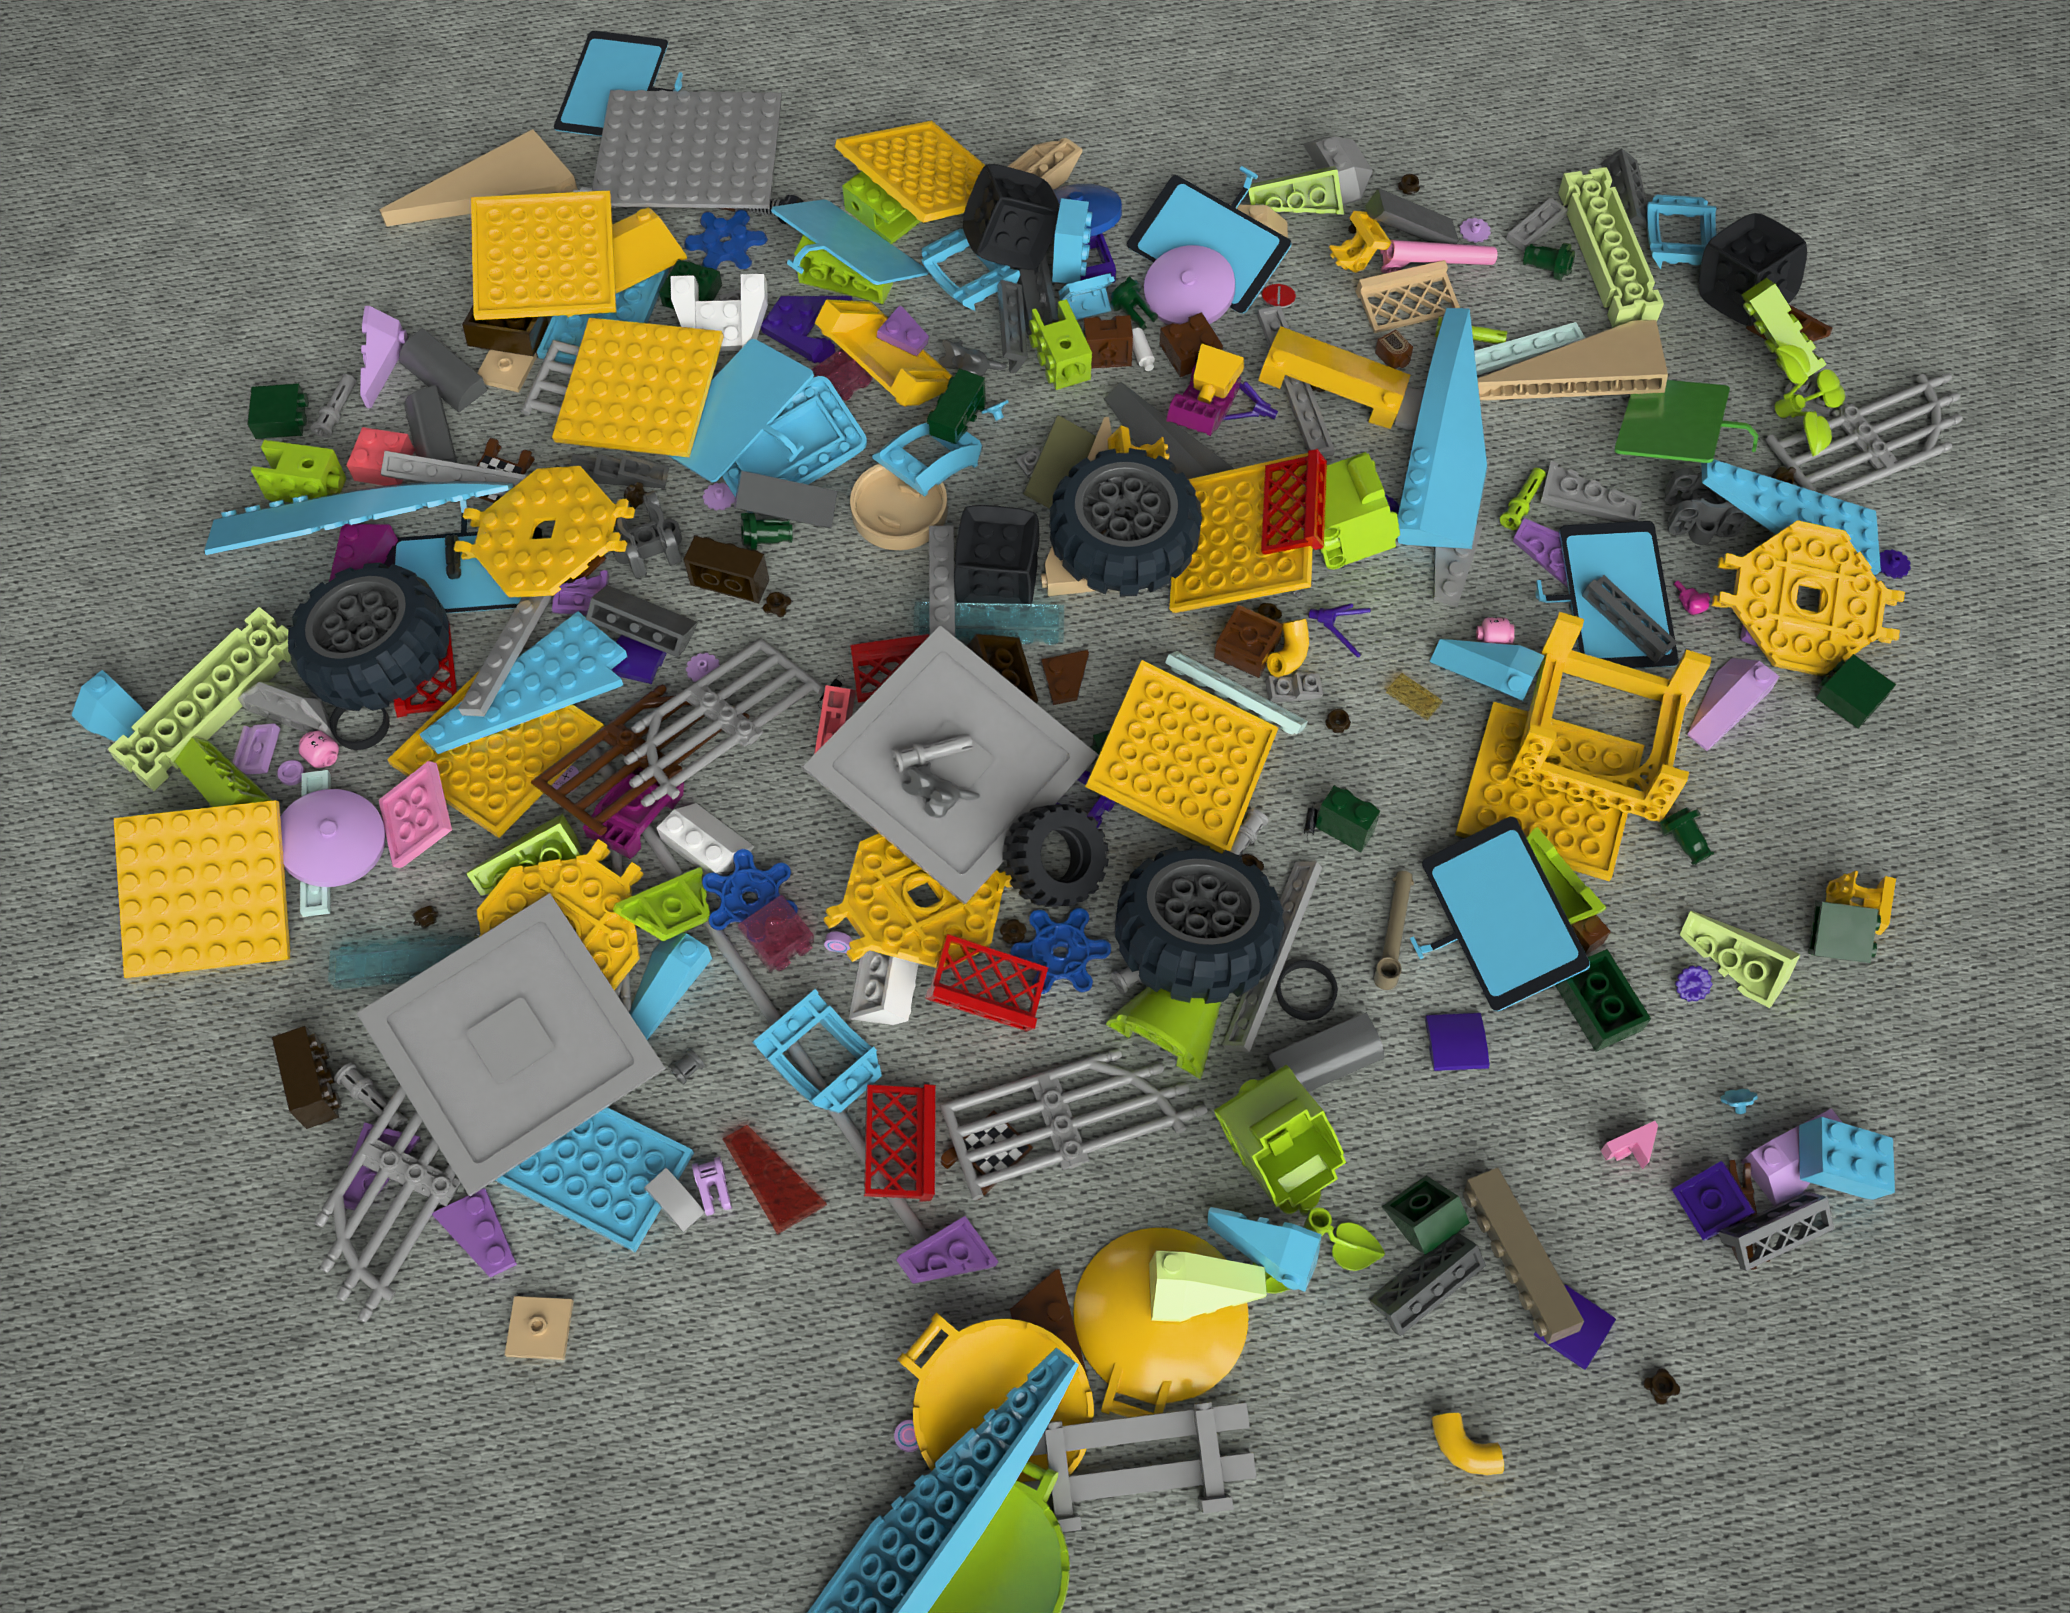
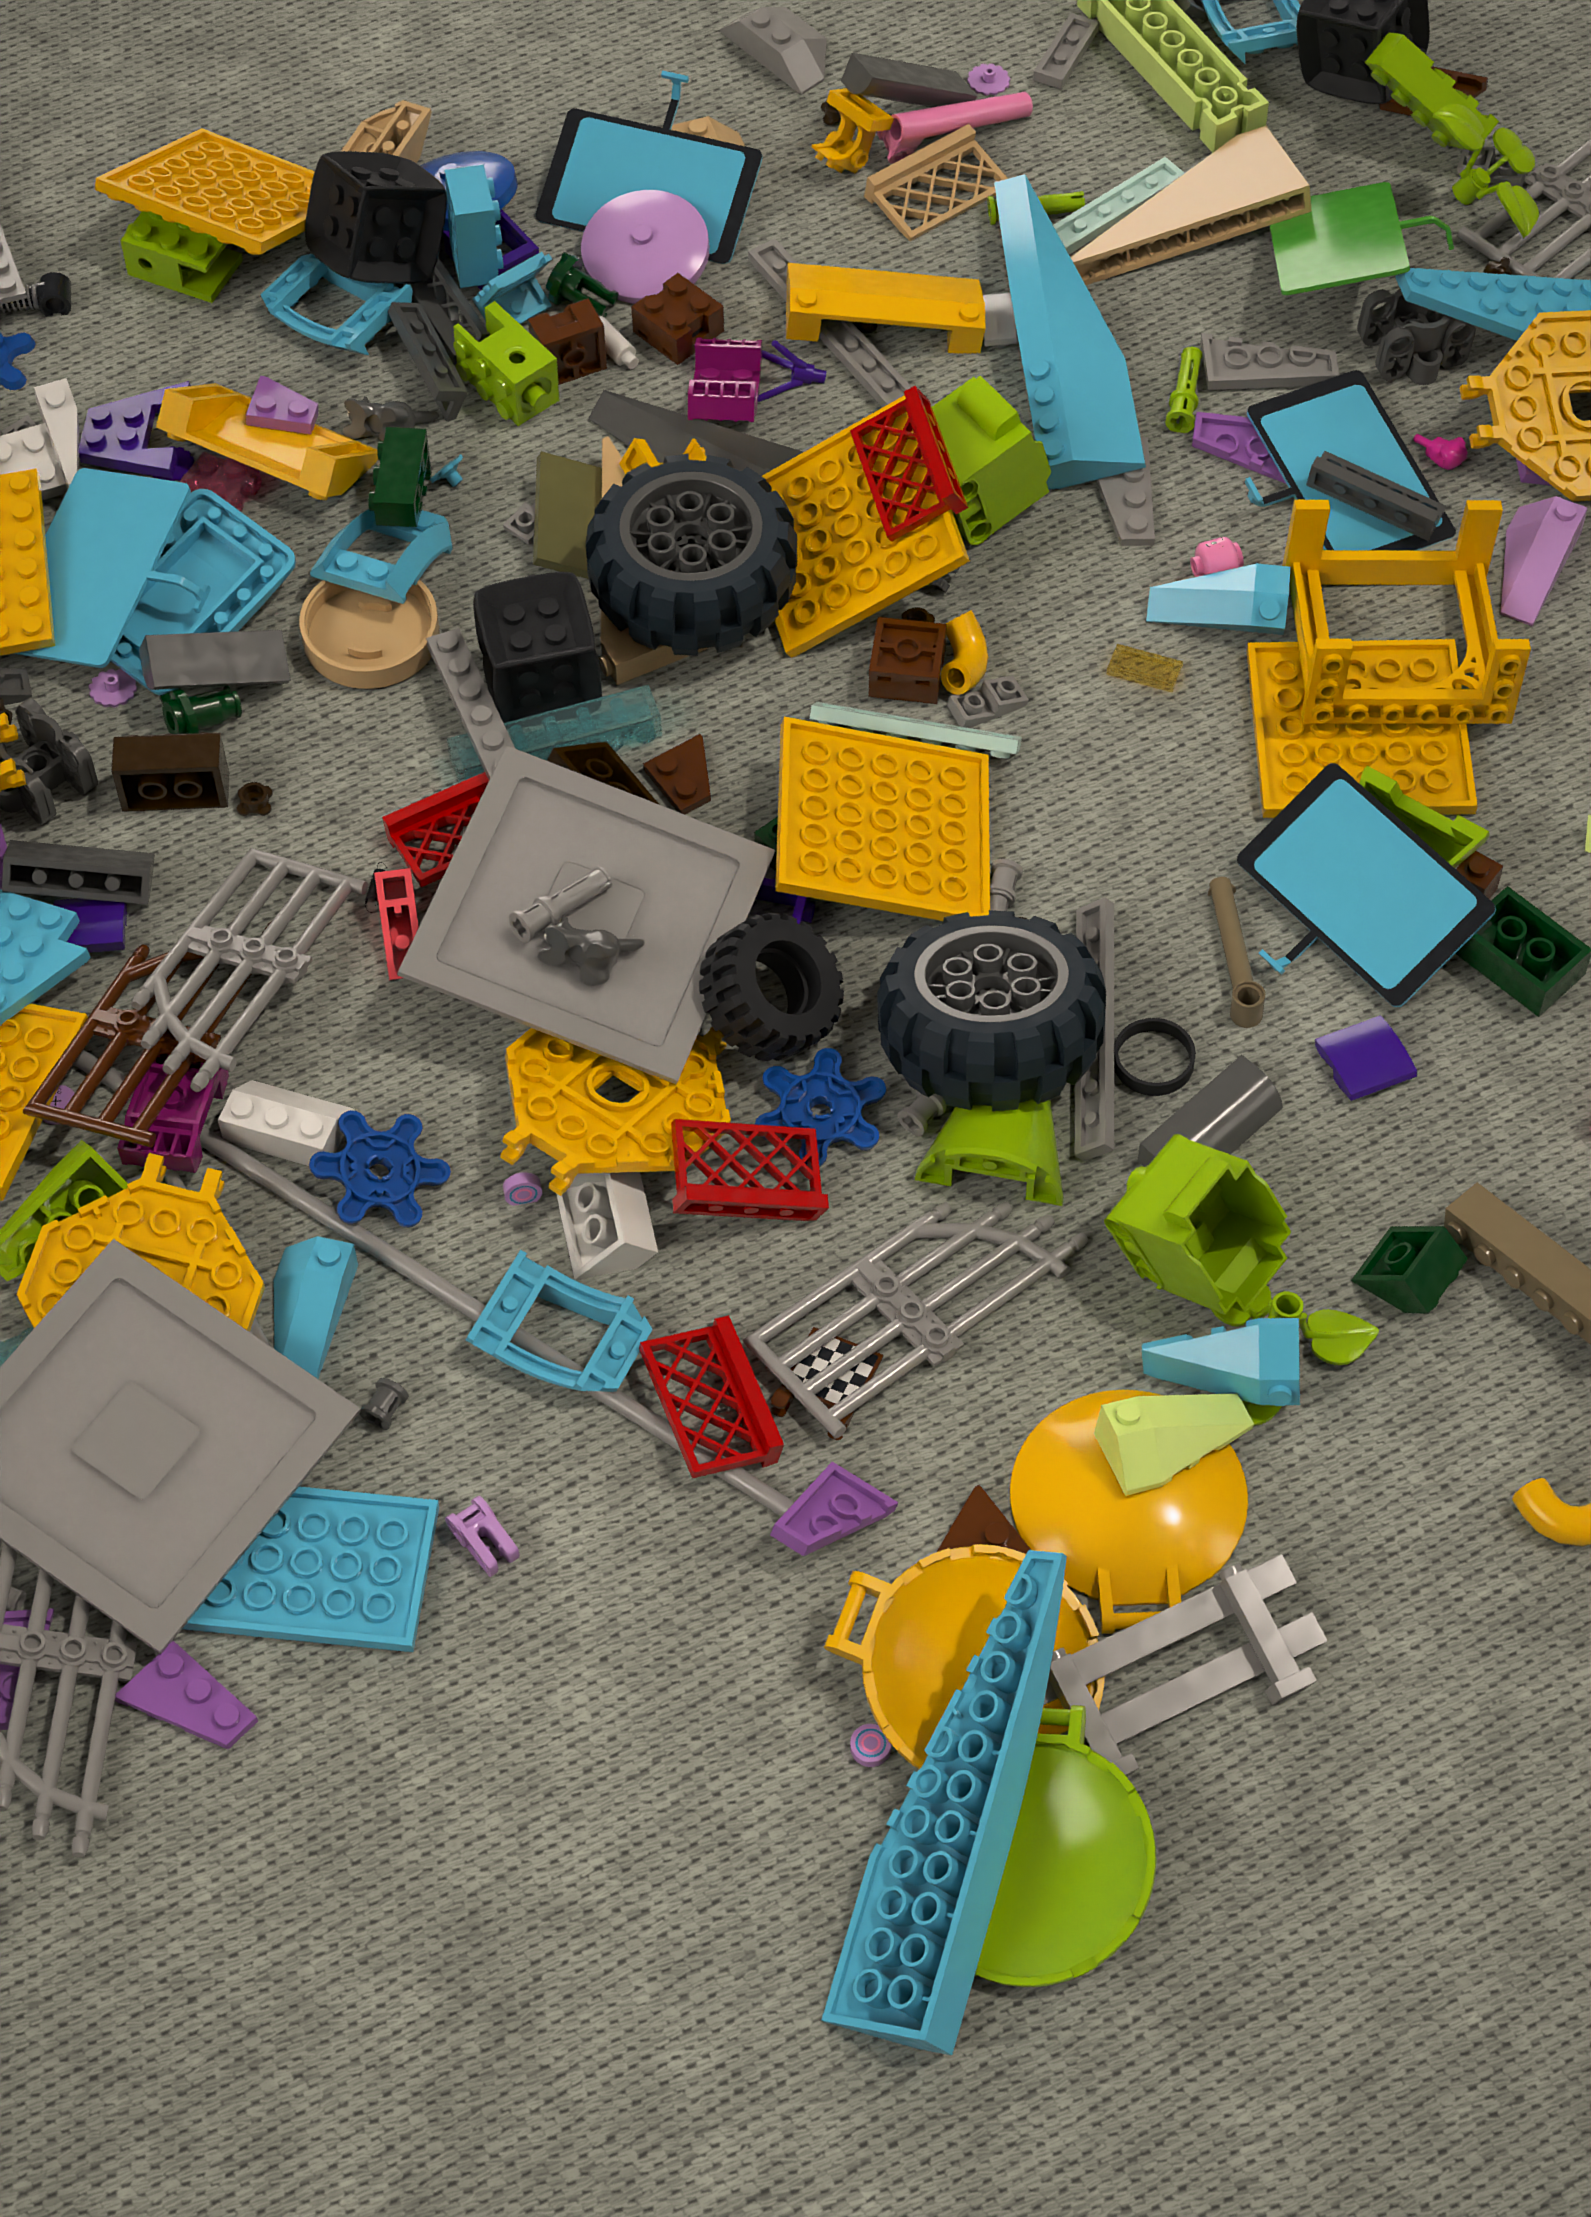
camera: 20 degrees left, 5 degrees down
tan plate [505,1296,574,1360] -> none
lime wing [613,867,710,941] -> none
light grey slope [644,1168,705,1233] -> none
lavender piece [686,653,720,682] -> none
clear red wing [723,1125,827,1235] -> none
clear pink plate [738,895,814,972] -> none
medium azure piece [771,199,929,285] -> none
lime wedge [794,235,893,304] -> none
dark brown plate [1000,919,1027,944] -> none
yellow torso [1193,344,1244,404] -> none
lime wedge [1248,166,1344,215] -> none
red piece [1257,284,1296,308] -> none
black piece [1304,802,1318,841] -> none
dark purple plant [1309,603,1371,657] -> none
dark green brick [1316,785,1381,853] -> none
dark brown plate [1325,709,1351,733] -> none
dark grey fence [1369,1233,1486,1336] -> none
reddish brown brick [1375,329,1413,369] -> none
dark brown plate [1398,174,1420,195] -> none
dark green piece [1523,243,1575,281] -> none
dark green piece [1659,807,1714,865] -> none

